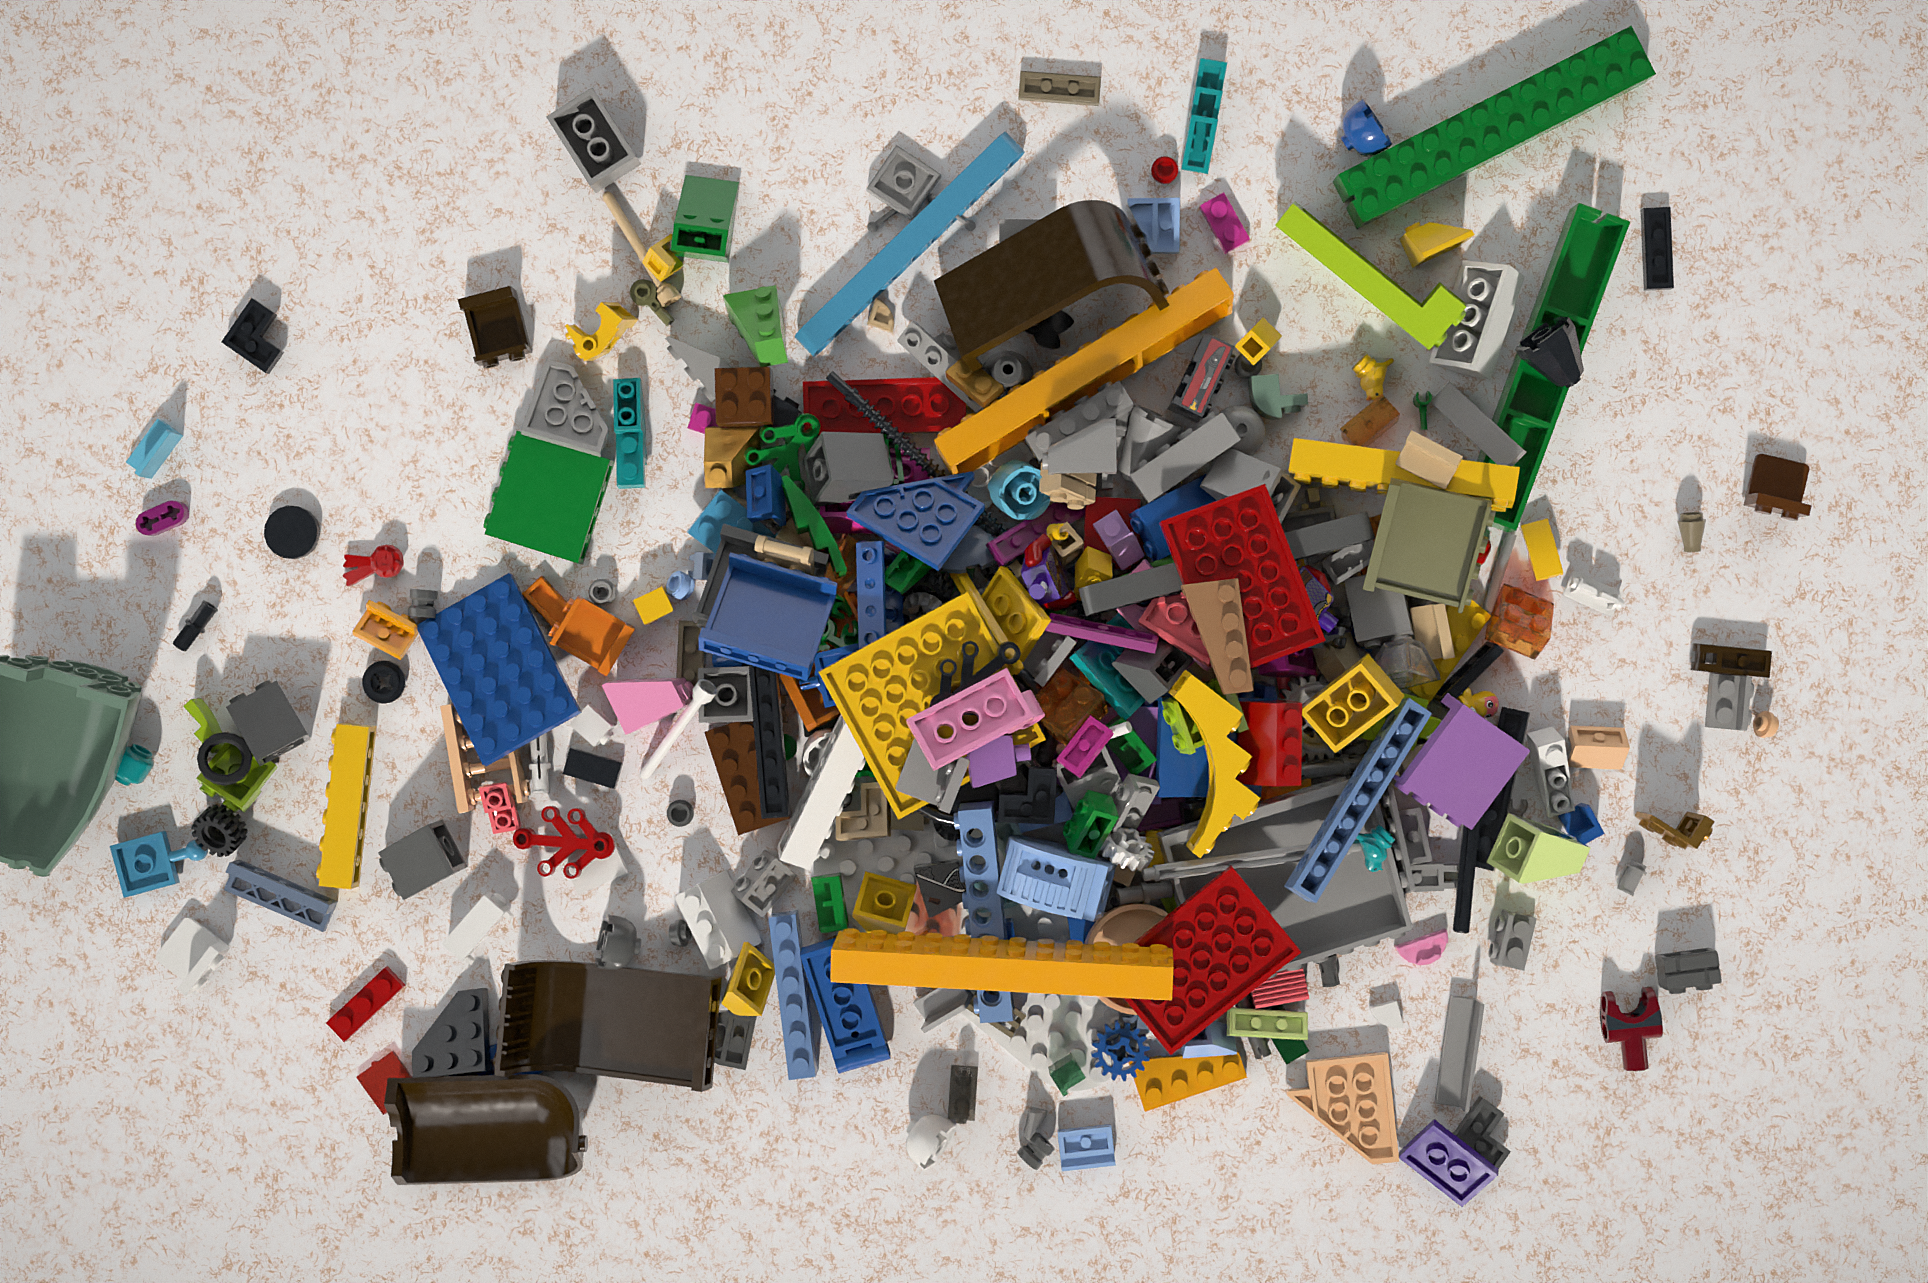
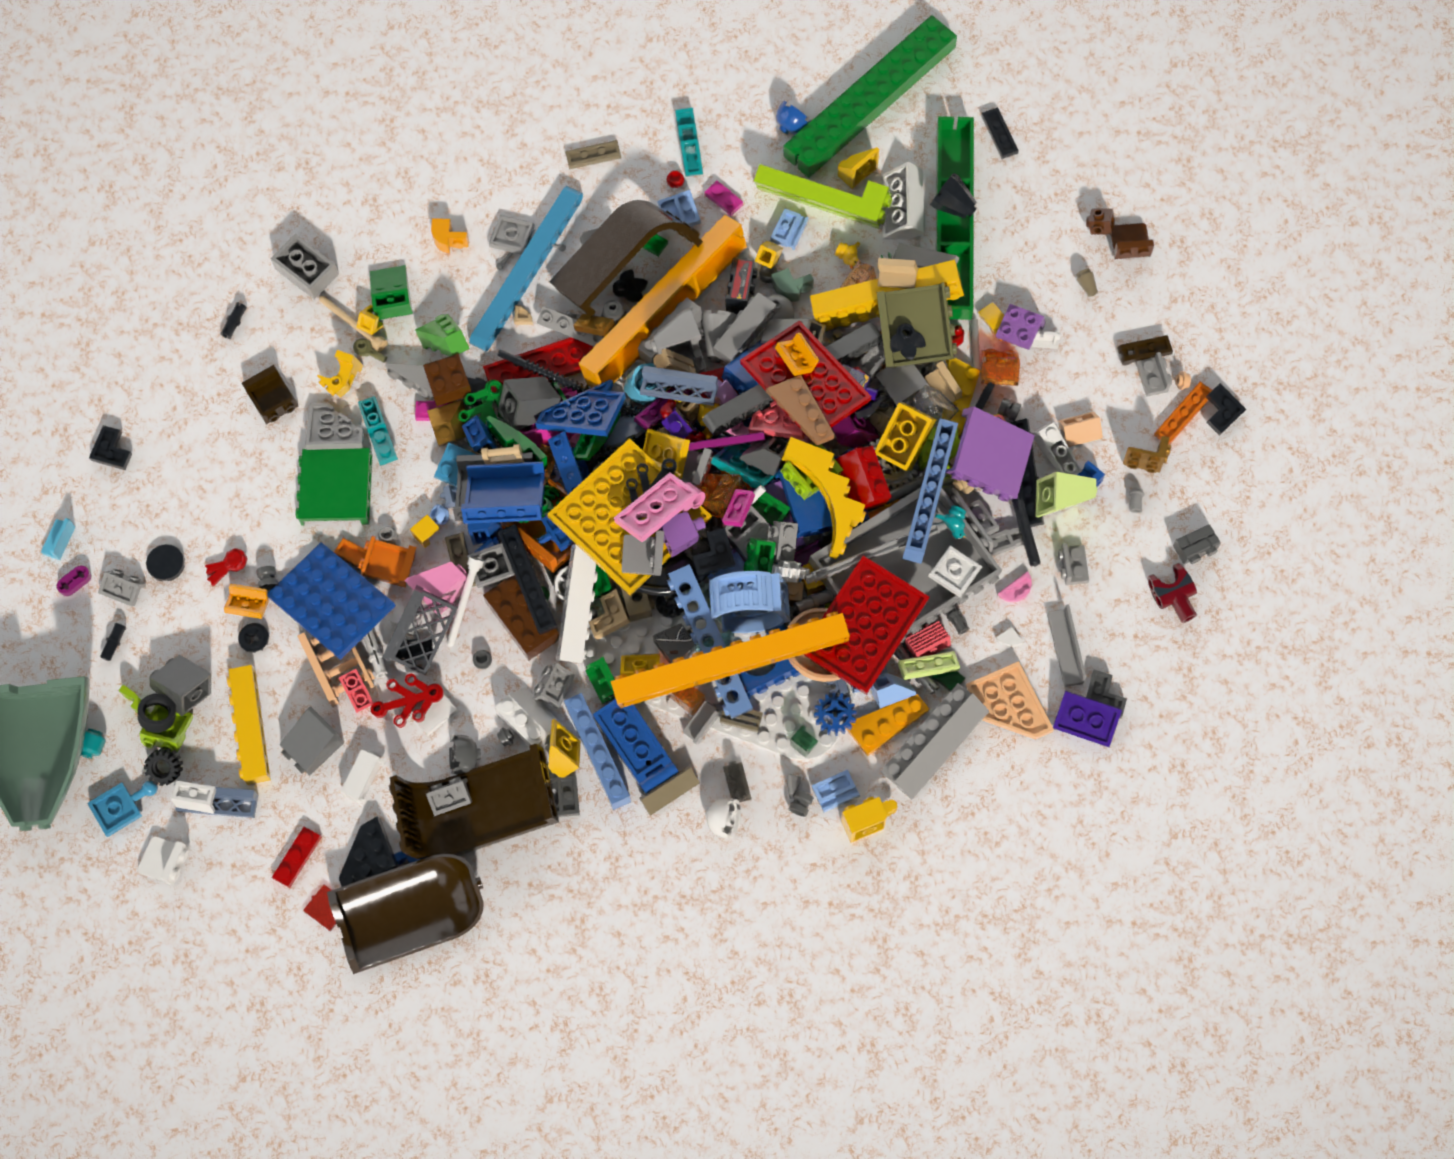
camera: 15 degrees left, 20 degrees down
none -> light grey bracket [98,569,146,607]
none -> white panel [171,781,216,814]
none -> black pin [220,302,247,339]
none -> black fence [382,585,458,675]
none -> light grey bracket [426,776,473,816]
none -> light orange brick [431,218,469,253]
none -> dark tan tile [639,766,700,816]
none -> sand blue fence [640,366,719,406]
none -> light blue plate [770,209,809,250]
none -> light orange bracket [775,333,819,376]
none -> yellow hinge [841,797,898,843]
none -> light grey slope [881,683,989,799]
none -> black plate [890,323,926,360]
none -> white tile [928,545,982,598]
none -> medium lavender bracket [996,304,1046,350]
none -> dark grey wheel [997,398,1022,421]
none -> reddish brown brick [1086,209,1115,235]
none -> orange tile [1154,381,1212,445]
none -> black plate [1206,383,1247,436]

